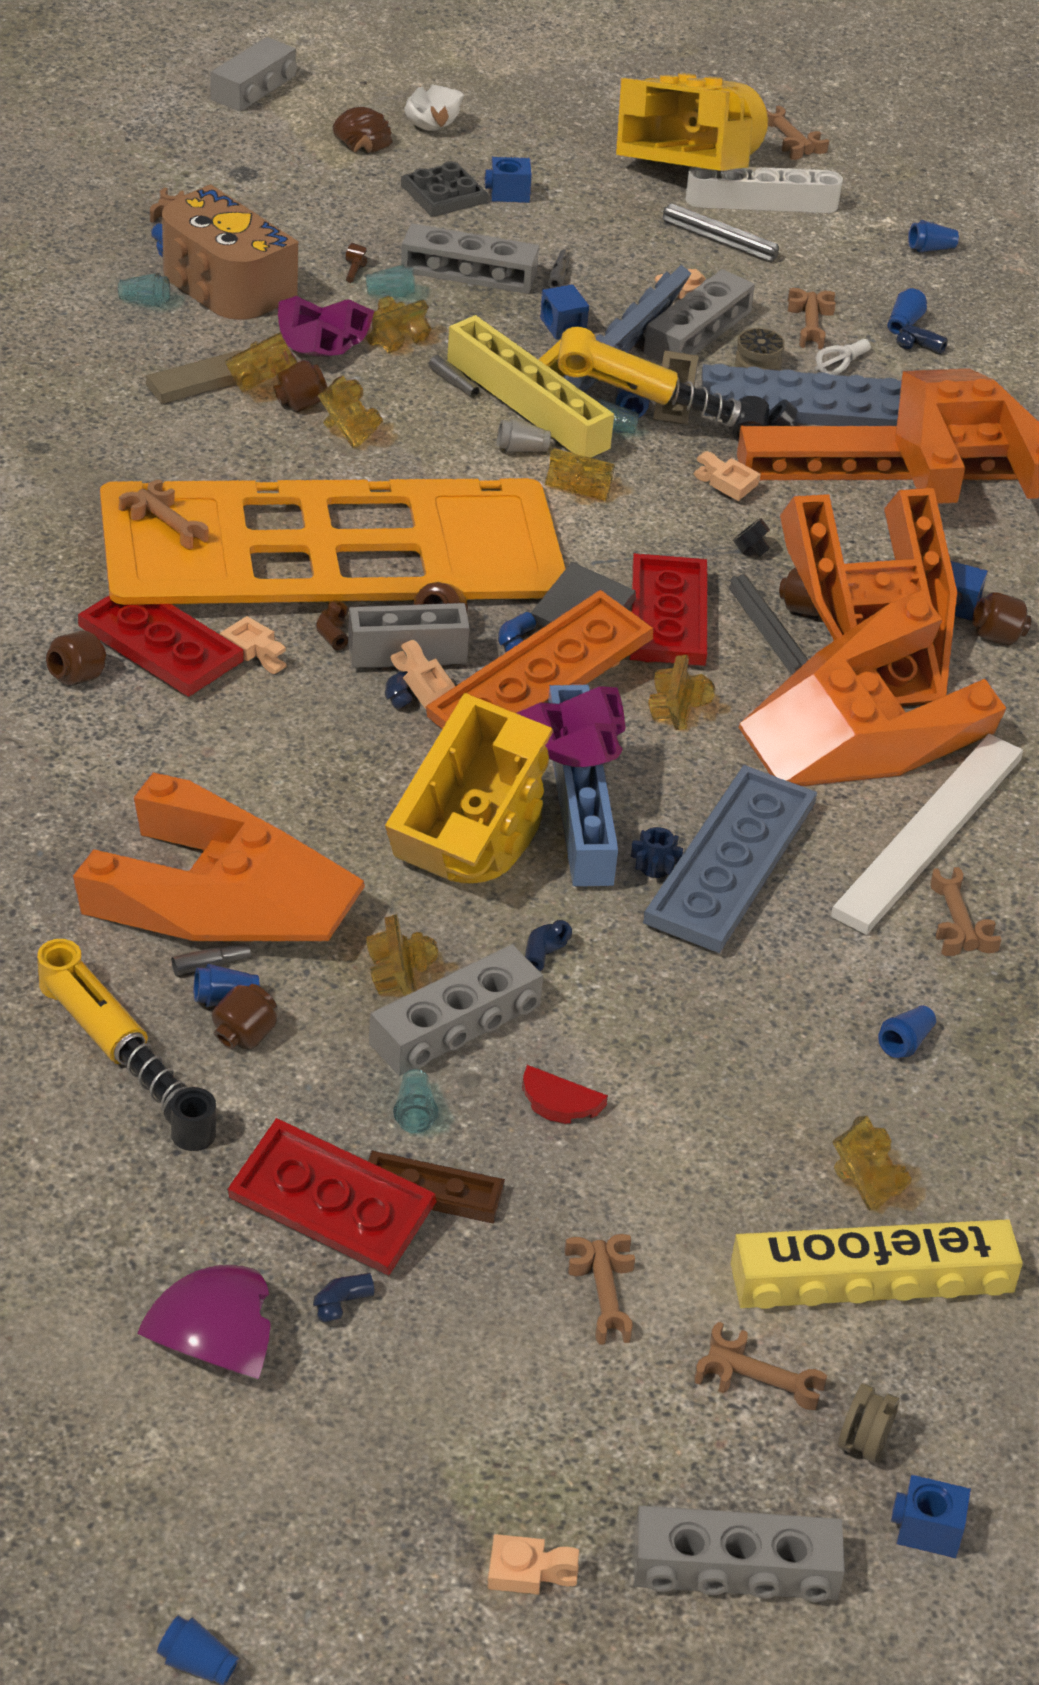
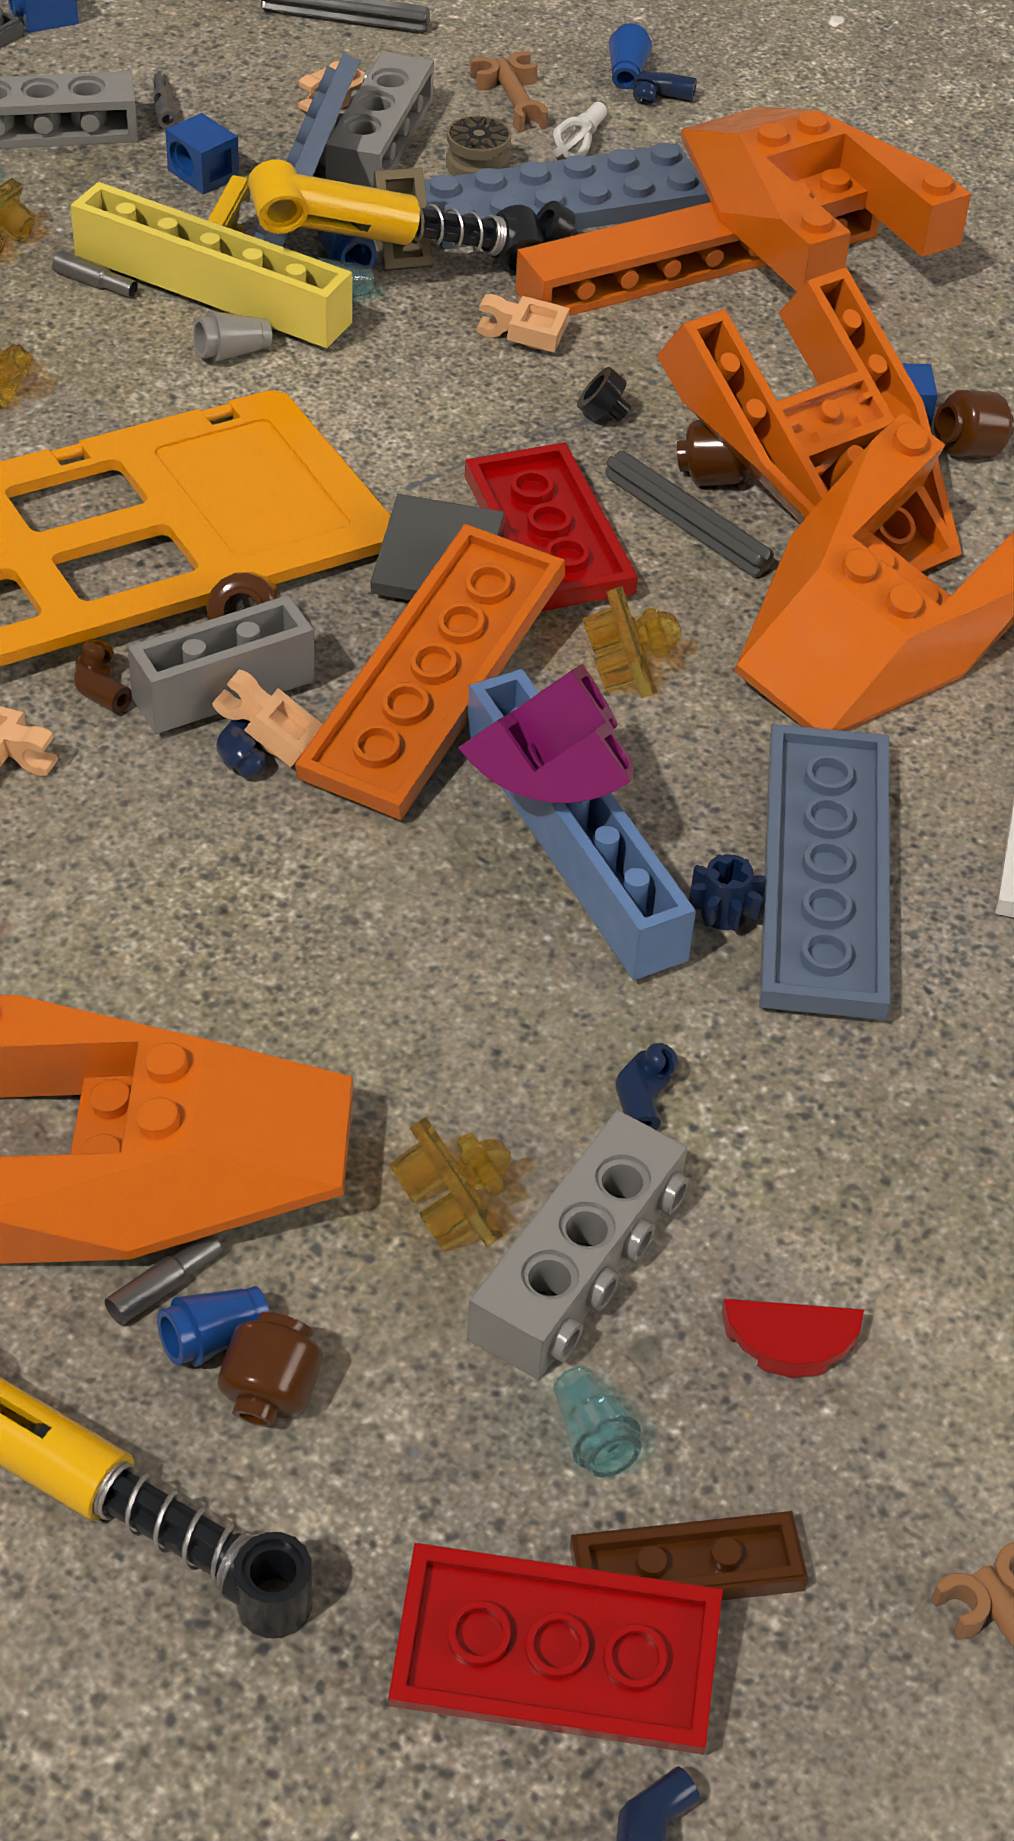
camera: 20 degrees left, 5 degrees up
yellow brick [385,693,553,883] -> none
blue arm [498,612,536,652] -> none
clear yellow hips [545,448,615,501] -> none

